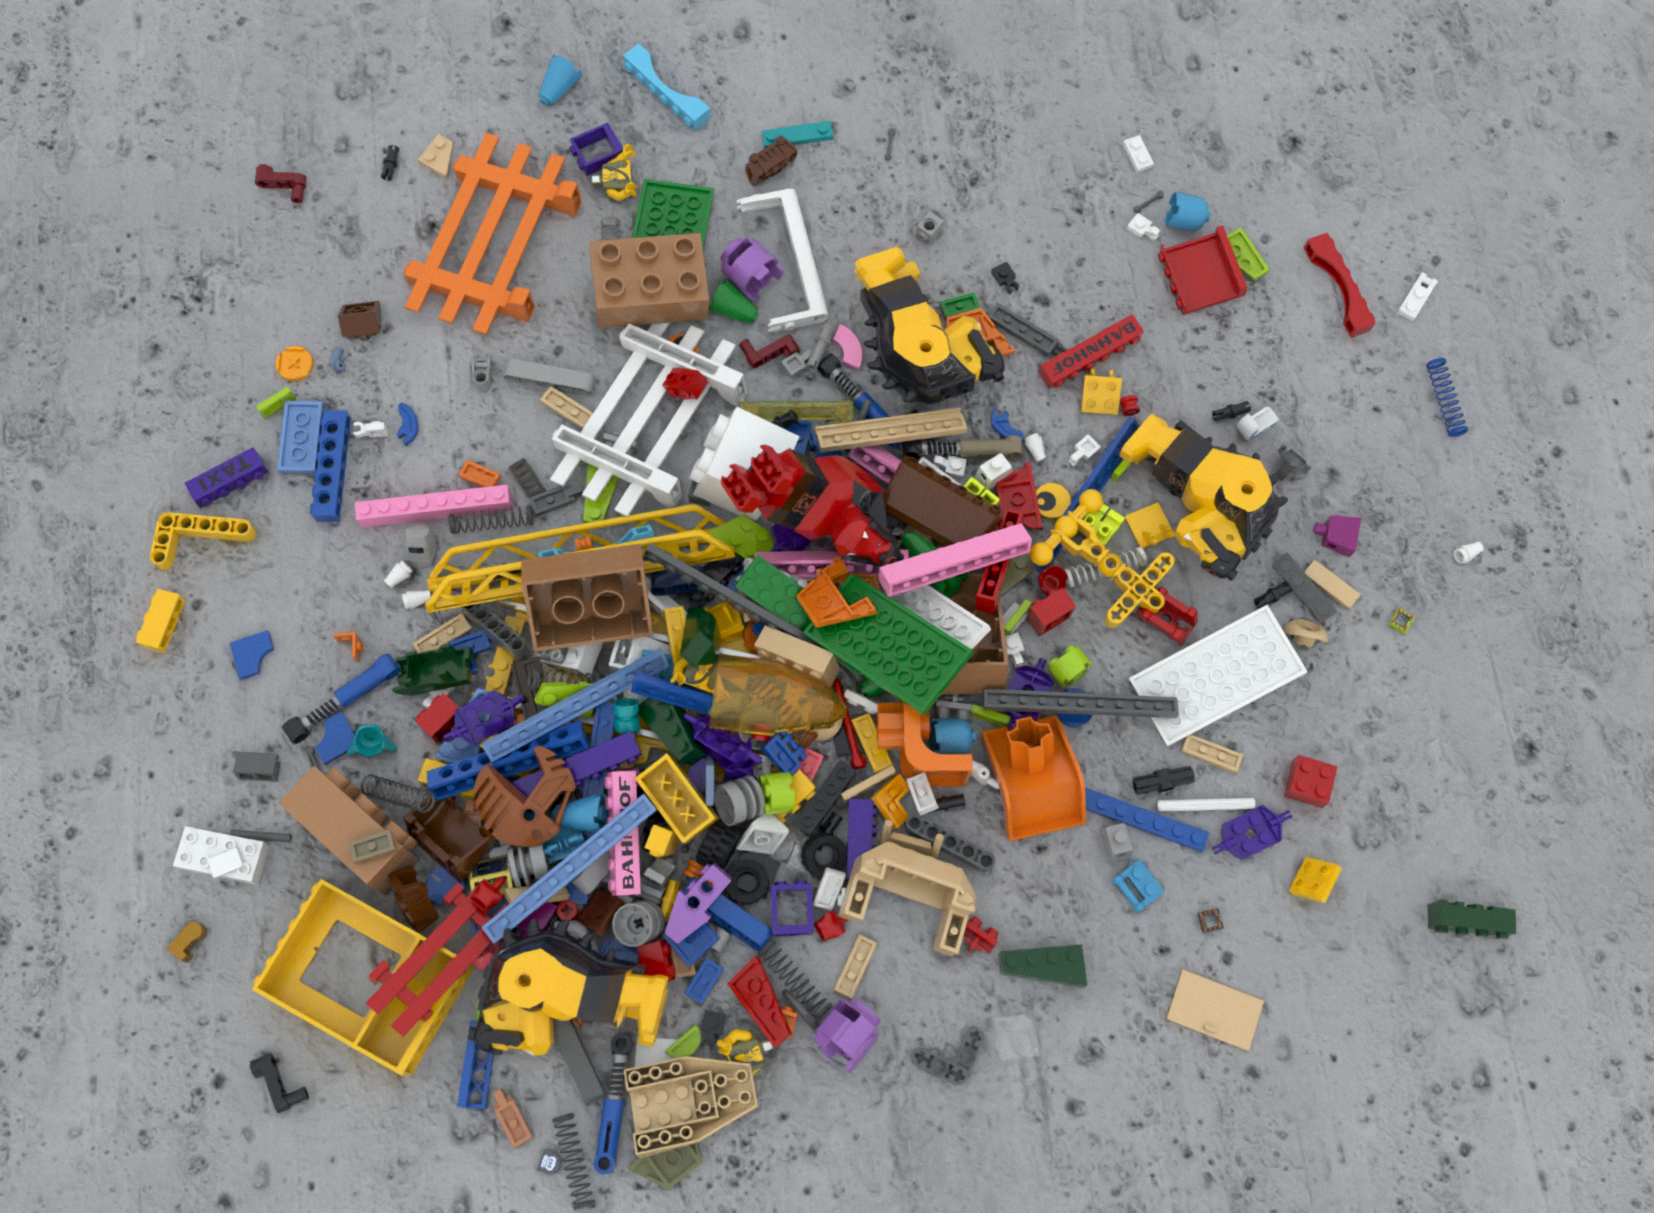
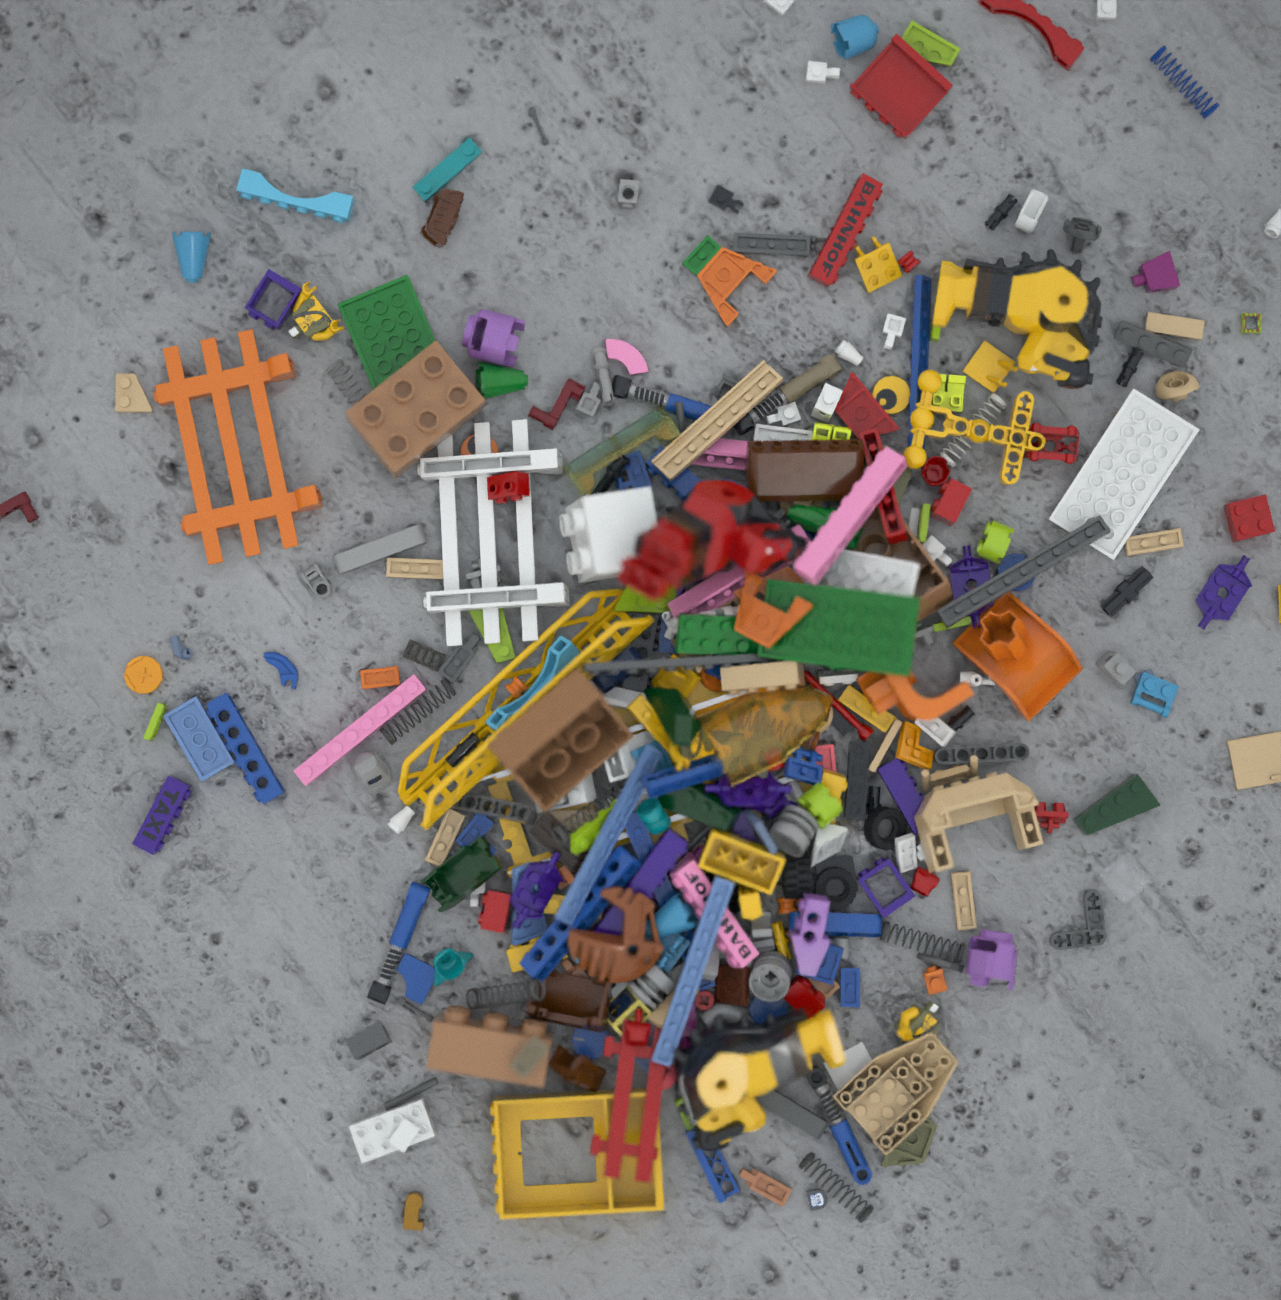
camera: 25 degrees left, 15 degrees up
yellow brick [136,589,186,653] -> none
yellow beam [150,512,256,571] -> none
blue tile [230,630,274,680] -> none
black beam [250,1053,309,1114] -> none
orange bracket [333,632,363,662] -> none
reddish brown slope [338,301,382,339] -> none
white plate [353,421,388,438] -> none
black pin [381,145,400,181] -> none
white cone [384,560,413,588] -> none
lime tile [664,1024,701,1058] -> none
black plate [701,1010,726,1049] -> none
red wing [727,956,792,1048] -> none
white piece [737,189,829,333] -> none
piece [854,247,1005,404] -> none
dark azure cylinder [928,718,976,754] -> none
blue piece [991,408,1025,442] -> none
blue plate [1085,787,1209,852] -> none
dark grey hinge [1134,191,1164,213] -> none
white axle [1157,798,1255,812] -> none
tile [1197,908,1224,933] -> none

